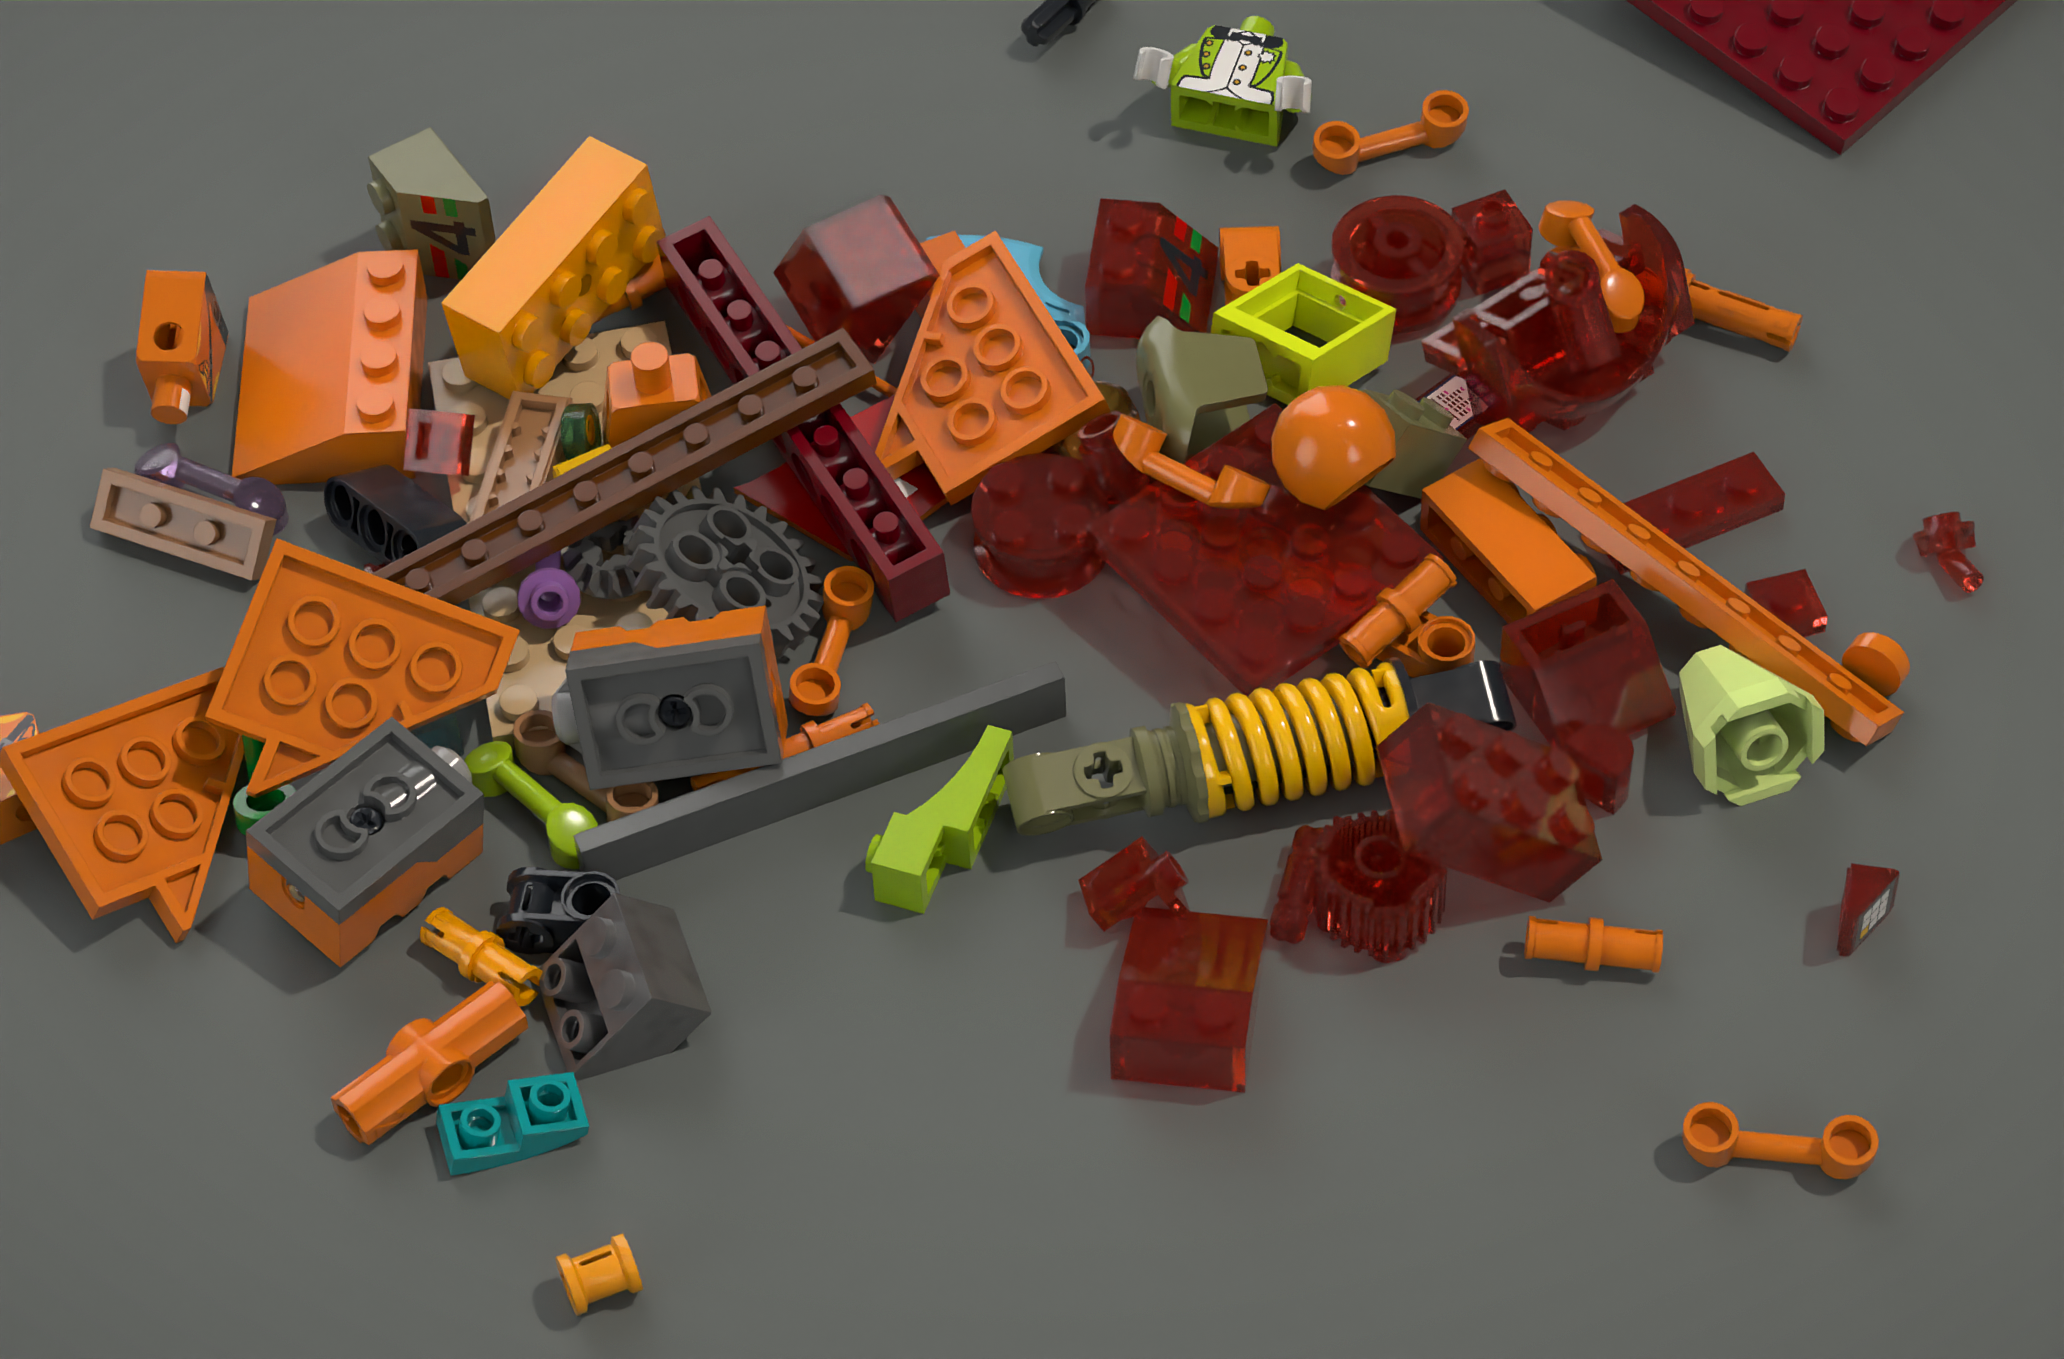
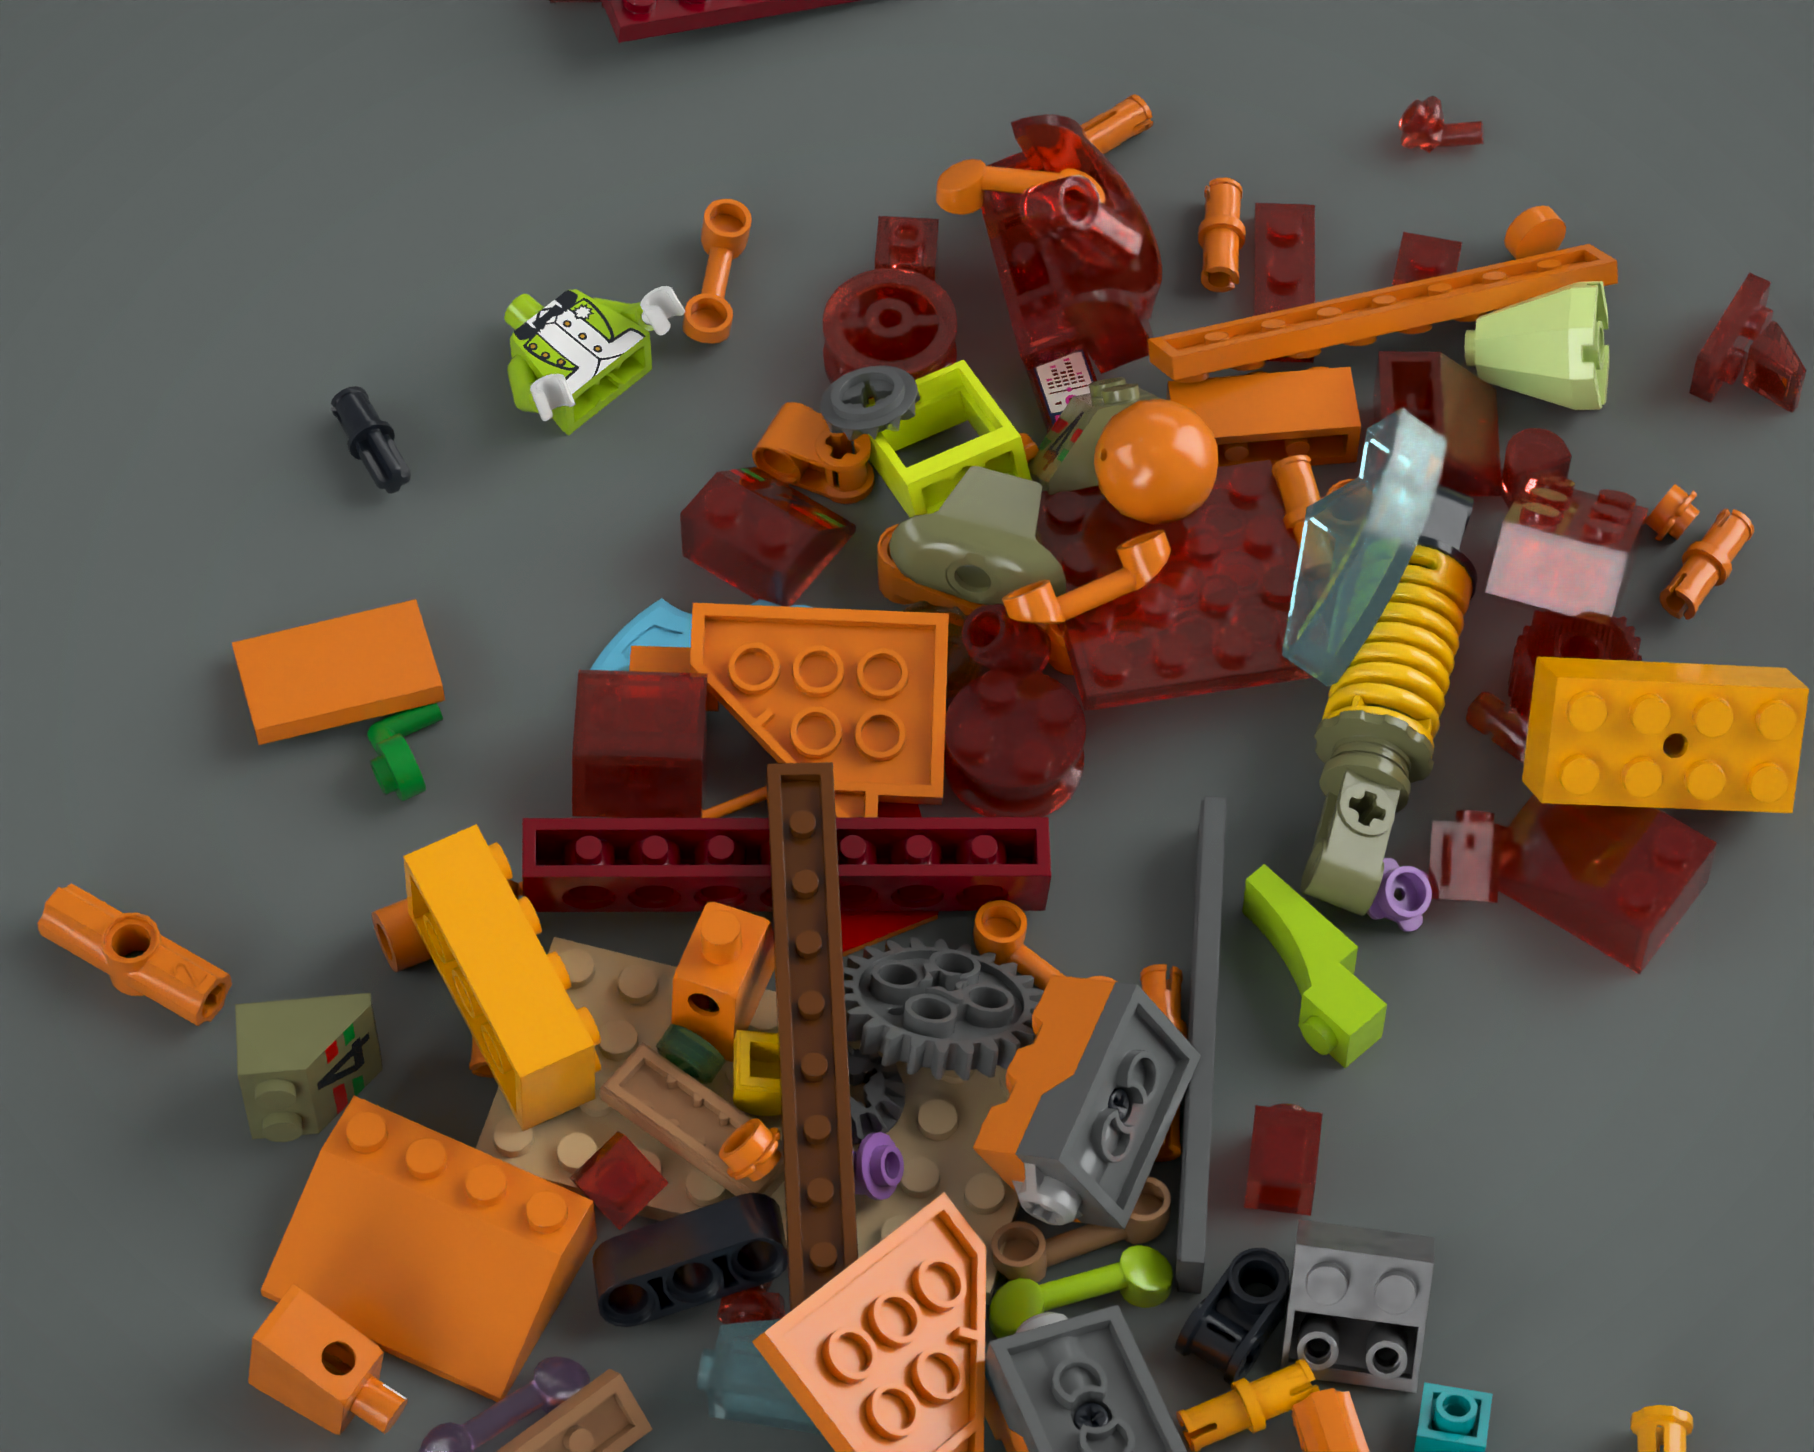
camera: 65 degrees left, 5 degrees up
none -> orange piece [37,883,232,1027]
none -> orange tile [232,599,445,745]
none -> green plate [367,703,443,802]
none -> orange plate [719,1118,782,1181]
none -> dark grey gear [820,366,920,441]
none -> orange pin [1198,178,1246,292]
none -> clear red brick [1244,1103,1323,1216]
none -> clear light blue slope [1282,408,1447,687]
none -> medium lavender plate [1367,858,1432,932]
none -> light orange brick [1522,657,1809,813]
none -> orange plate [1644,484,1700,541]
none -> clear red plate [1689,272,1774,403]

